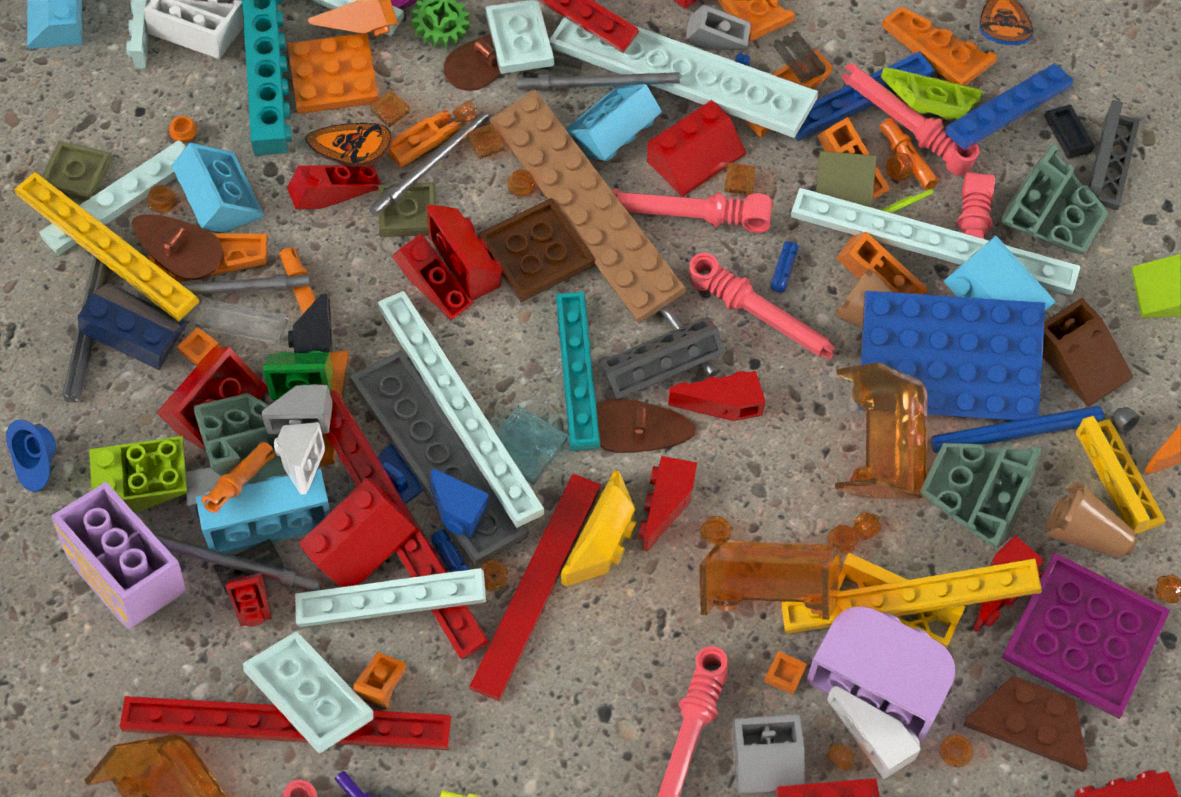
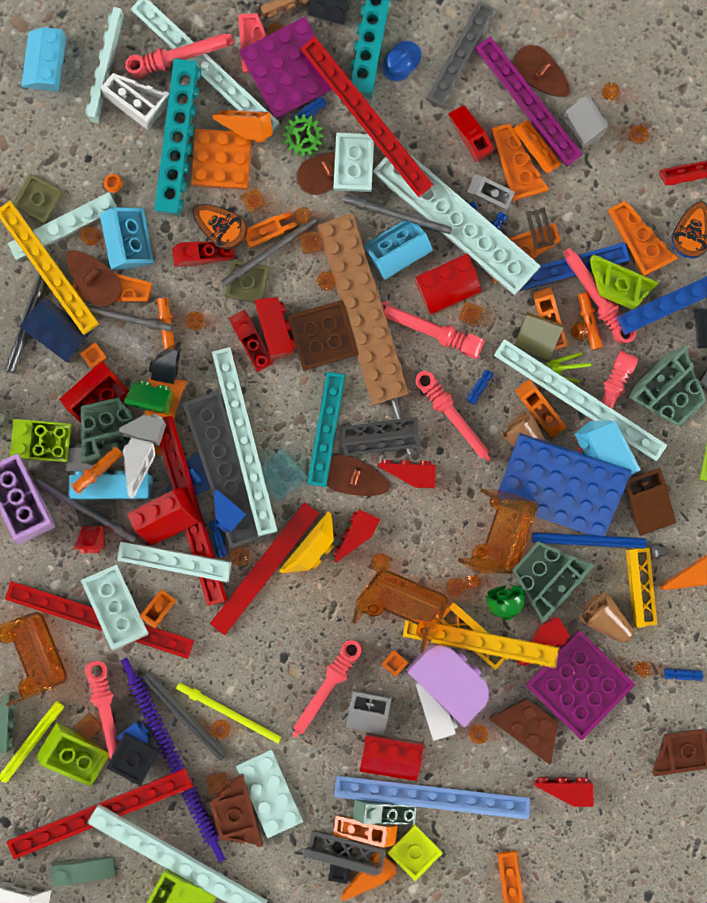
camera: 20 degrees right, 25 degrees up
clear orange plate [826,742,857,773] -> none
none -> clear orange plate [185,311,204,331]
none -> green cylinder [485,585,525,620]

